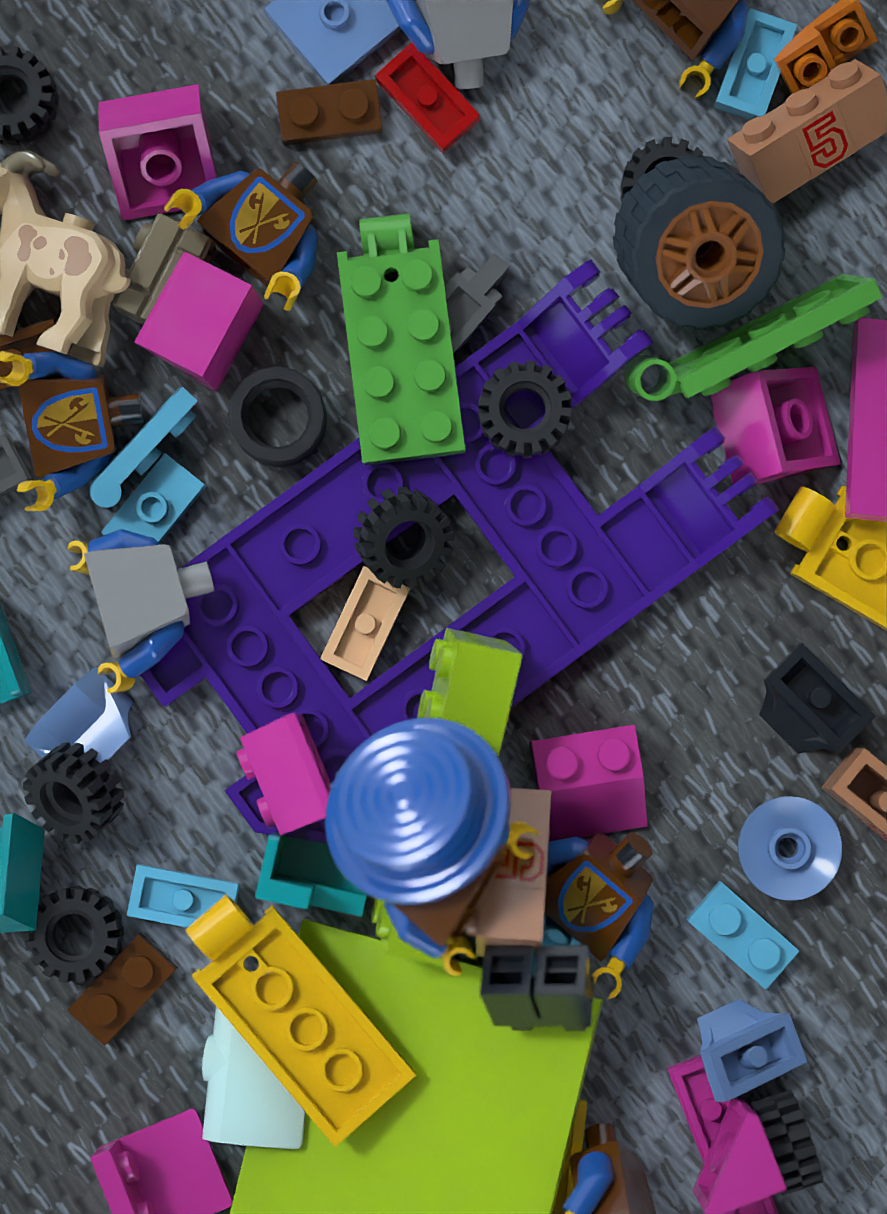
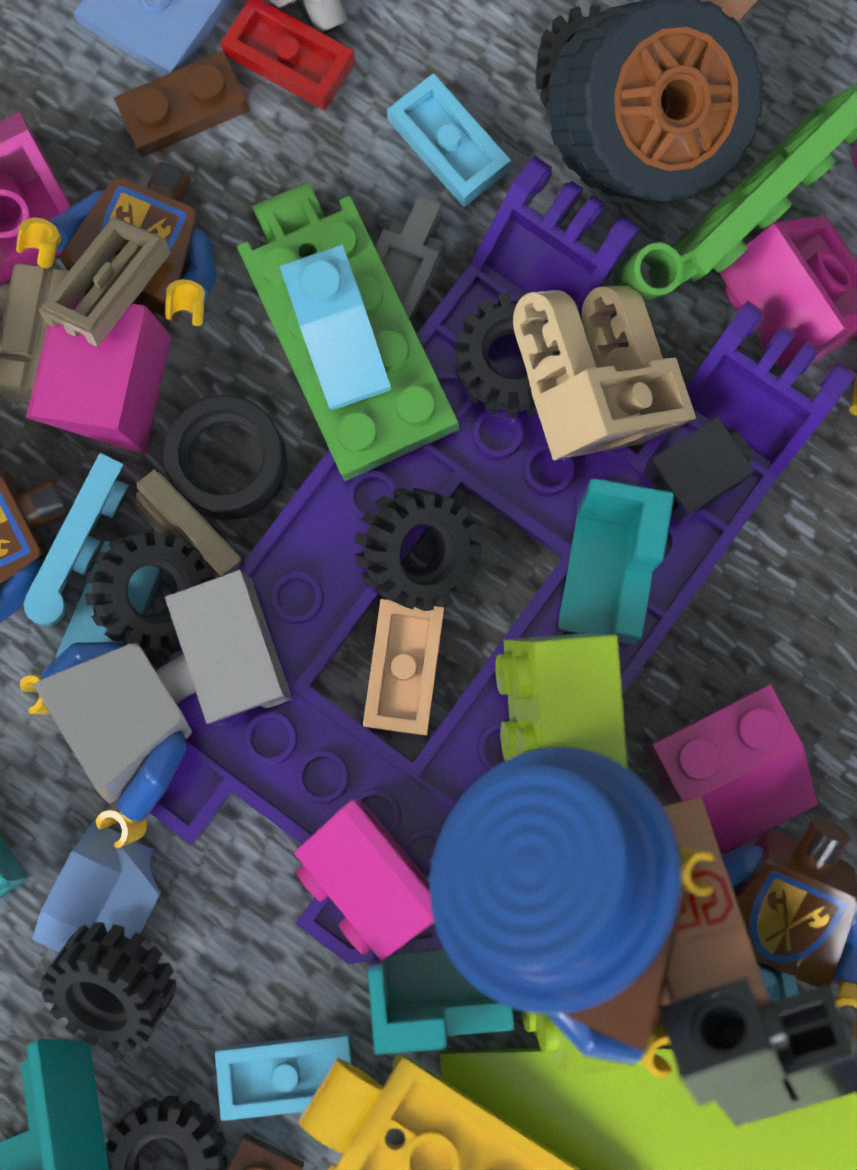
camera: 15 degrees left, 5 degrees down
none -> dark tan tile [39,216,170,347]
none -> black tyre [85,532,212,650]
none -> dark tan tile [135,469,241,583]
none -> light grey panel [165,570,293,724]
none -> medium azure slope [279,244,391,411]
none -> medium azure plate [387,73,511,207]
none -> tan brick [513,285,696,461]
none -> teal panel [558,479,674,645]
none -> black brick [643,417,755,525]
none -> black brick [659,977,791,1107]

